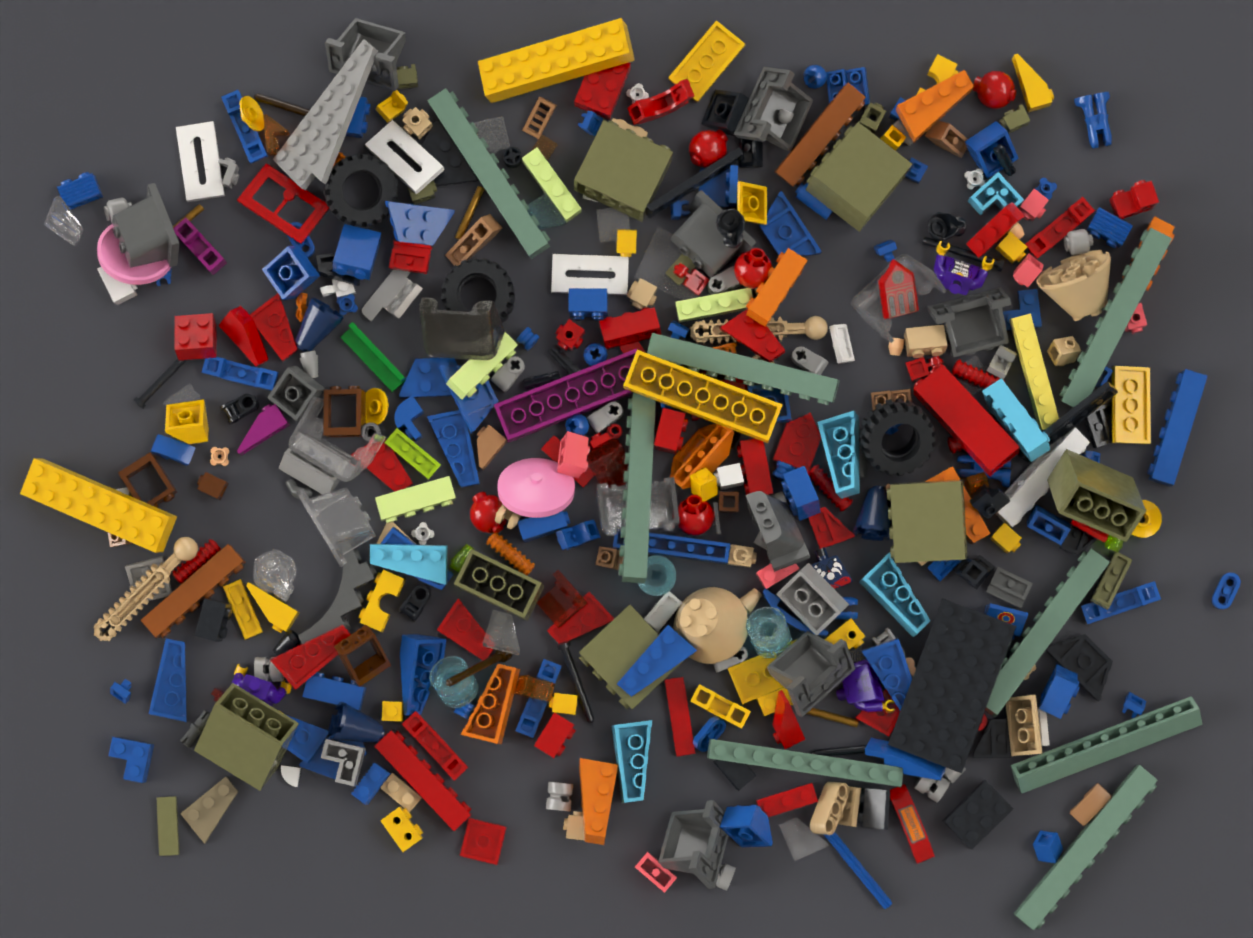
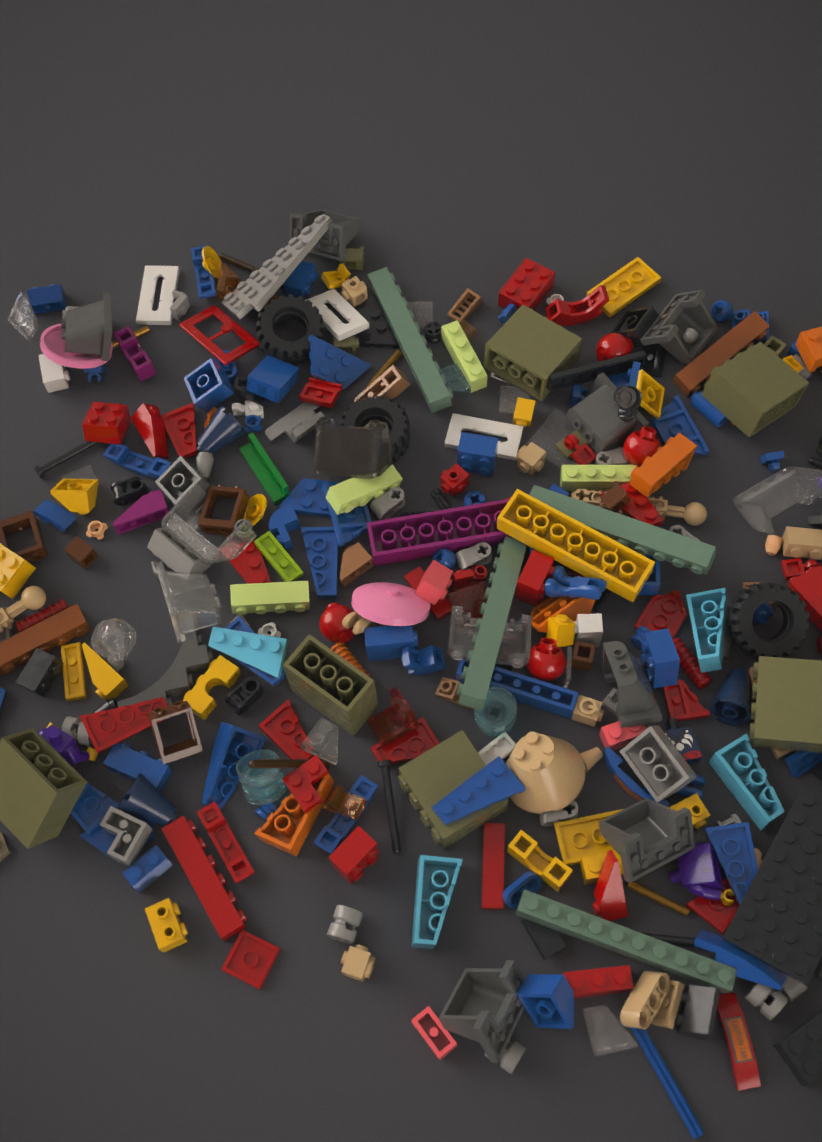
camera: 10 degrees right, 20 degrees down
white tile [281,765,301,787] -> none
tan plate [380,773,422,812] -> none
yellow brick [382,701,403,722] -> none
yellow brick [478,18,635,103] -> none
blue wheel [516,327,540,351] -> none
yellow brick [549,693,578,715] -> none
orange wedge [579,758,618,845] -> none
red brick [599,307,661,349] -> none
red brick [737,438,773,495] -> none
clear light blue wheel [746,607,792,658] -> none
white plate [829,324,855,364] -> none
red tile [878,259,919,319] -> none
blue tile [905,157,928,184] -> none
none -> red plate [282,754,329,813]
none -> blue piece [545,565,607,600]
none -> reddish brown brick [599,481,631,513]

